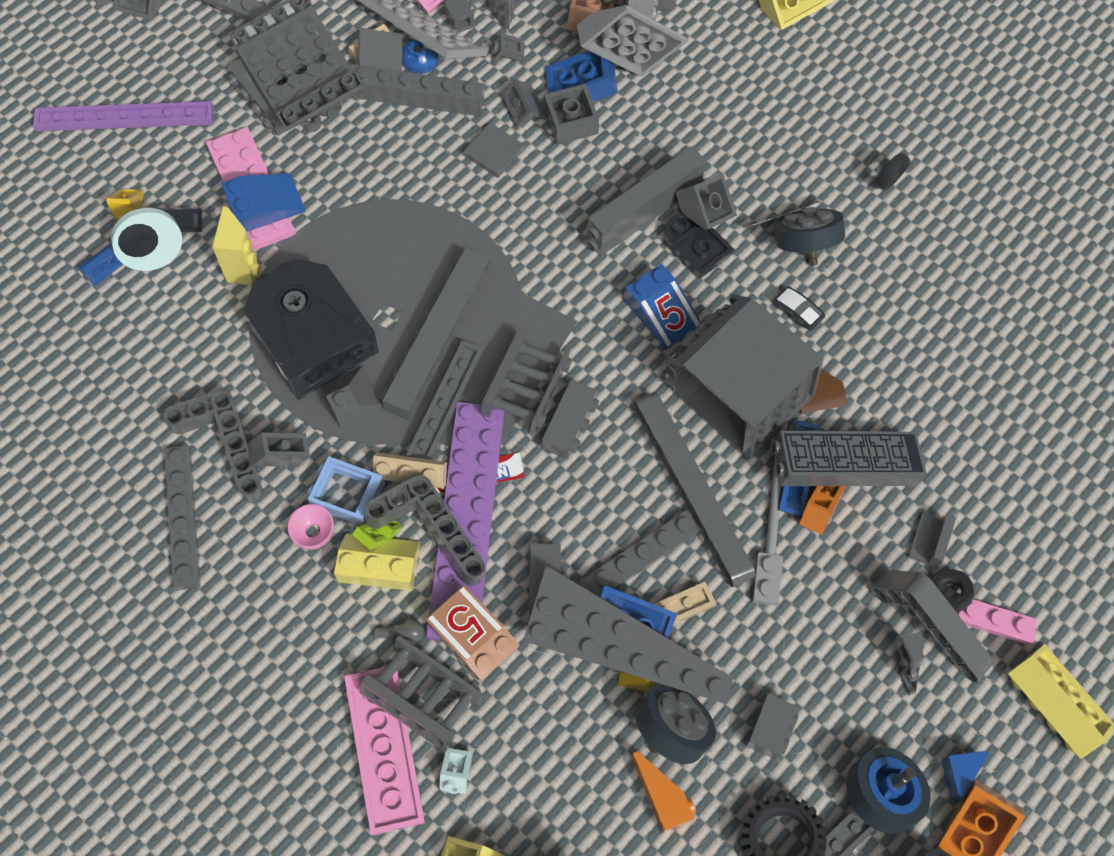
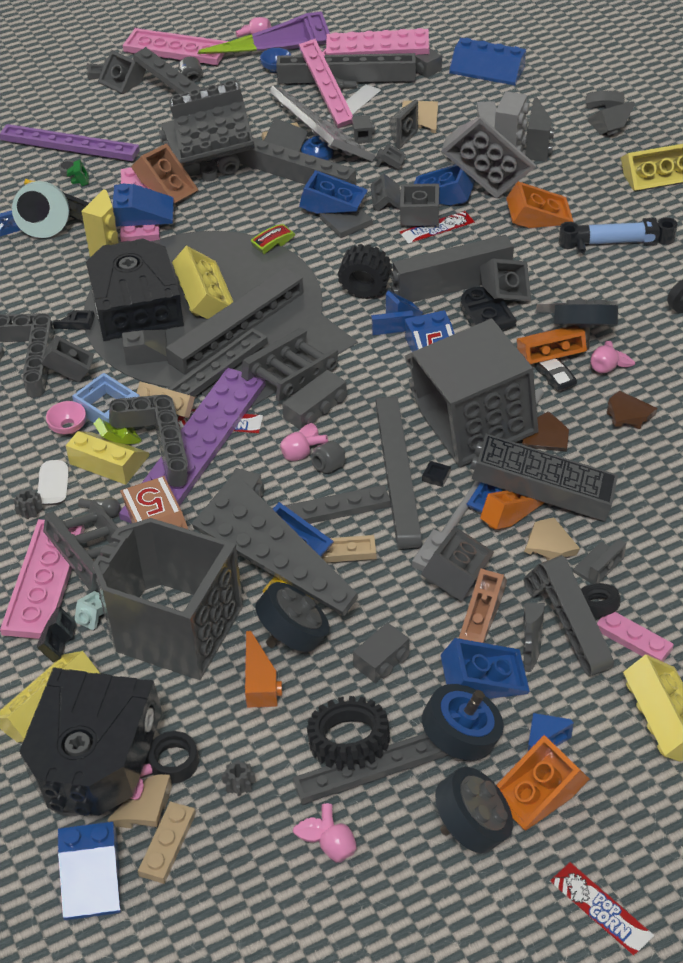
camera: 25 degrees right, 20 degrees down
none -> dark grey gear [13,488,43,519]
none -> black slope [37,606,76,663]
none -> white sticker [38,460,68,504]
none -> black tile [53,310,95,330]
none -> tile [59,159,74,177]
none -> green tile [67,159,89,186]
none -> dark grey container [93,518,243,680]
none -> nougat slope [131,143,199,204]
none -> light yellow slope [172,245,233,319]
none -> slope [250,224,295,254]
none -> bright pink piece [280,423,328,461]
none -> blue slope [299,170,368,214]
none -> dark grey head [312,441,345,473]
none -> black tyre [338,244,392,299]
none -> blue tile [371,310,413,335]
none -> blue slope [386,290,423,317]
none -> sticker [399,211,475,244]
none -> dark grey slope [421,527,494,601]
none -> black tile [422,461,451,487]
none -> blue slope [440,638,530,699]
none -> nougat slope [459,569,507,643]
none -> orange slope [506,181,574,228]
none -> orange brick [516,325,587,364]
none -> tan slope [524,518,580,560]
none -> piece [559,217,678,254]
none -> bright pink piece [590,341,635,373]
none -> reddish brown slope [606,391,658,429]

